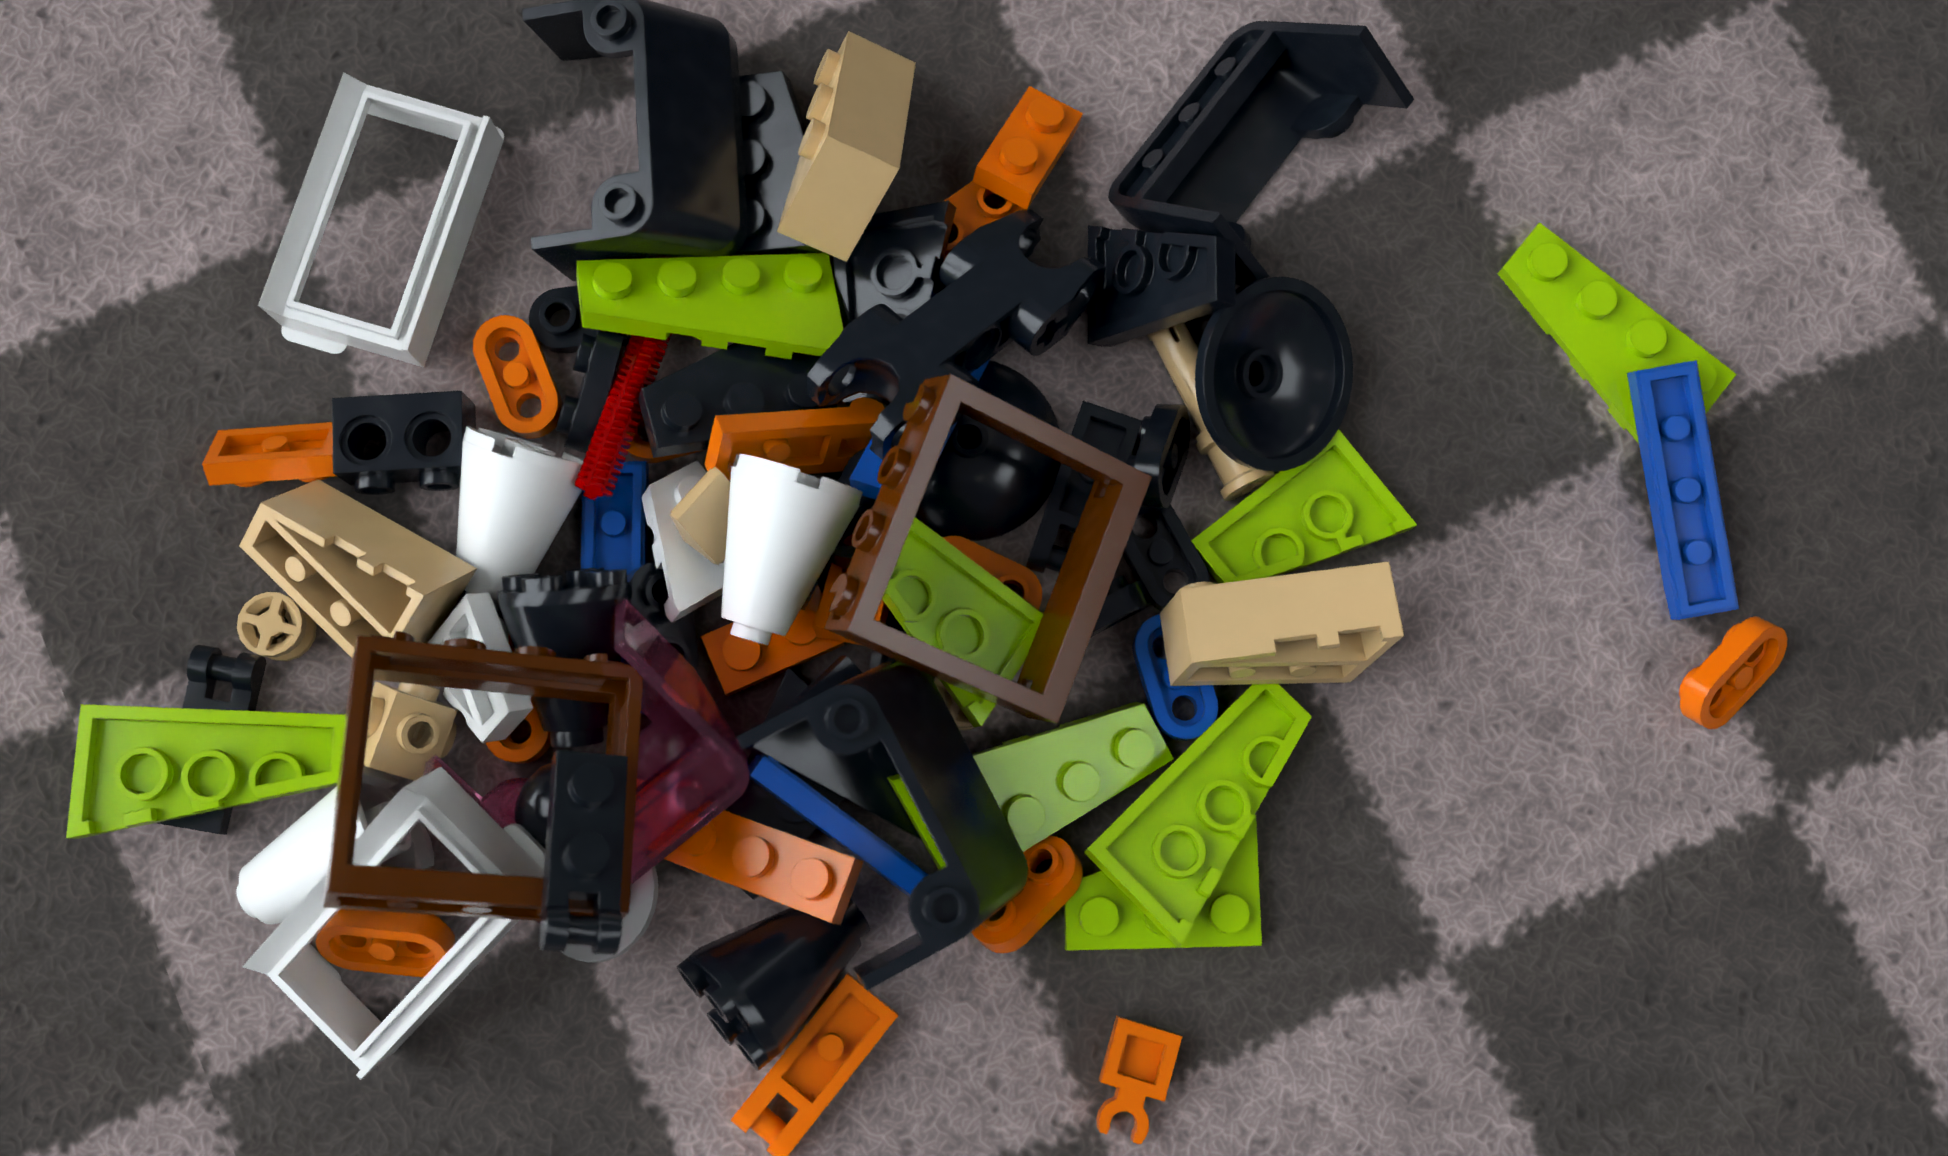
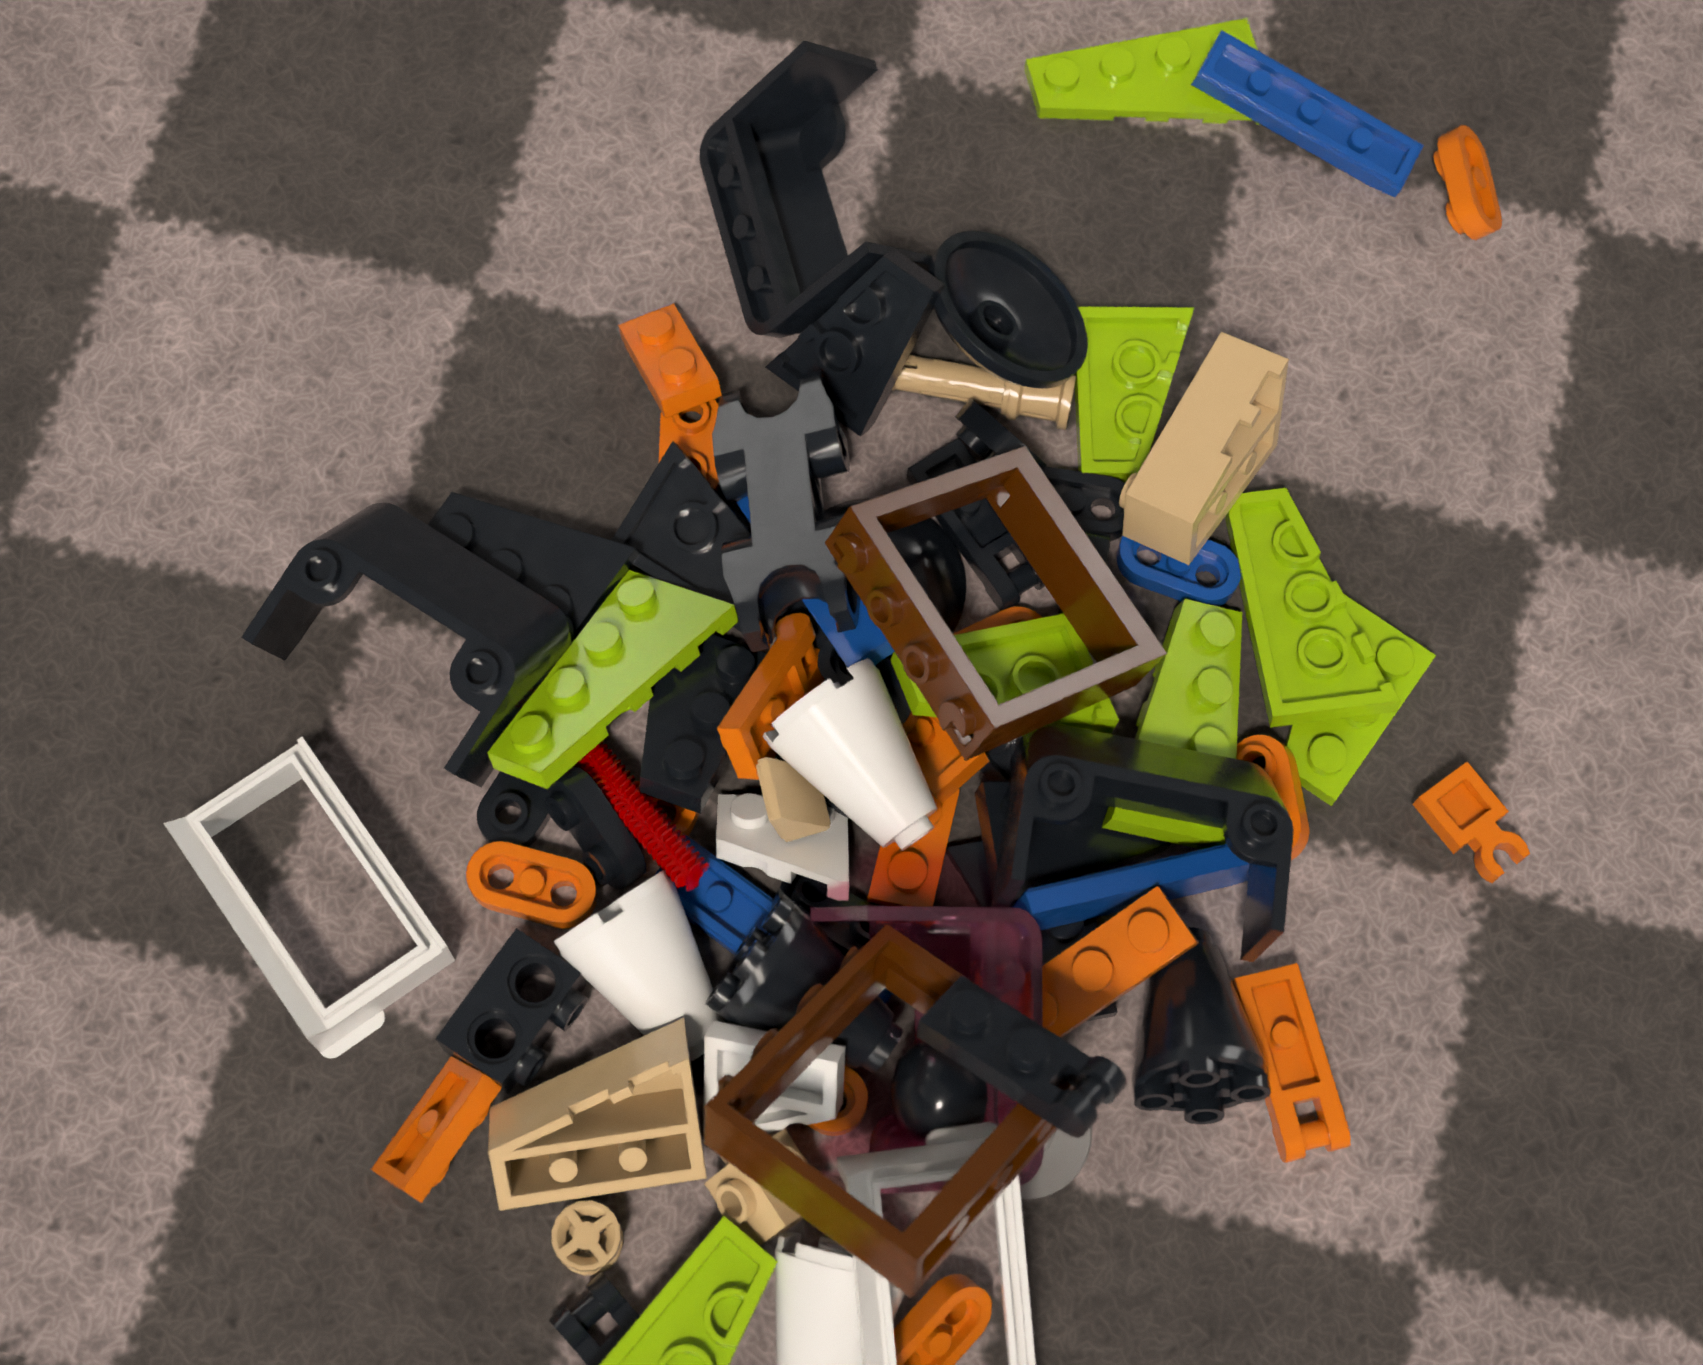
camera: 50 degrees left, 10 degrees down
tan wedge [777,31,916,262] -> none

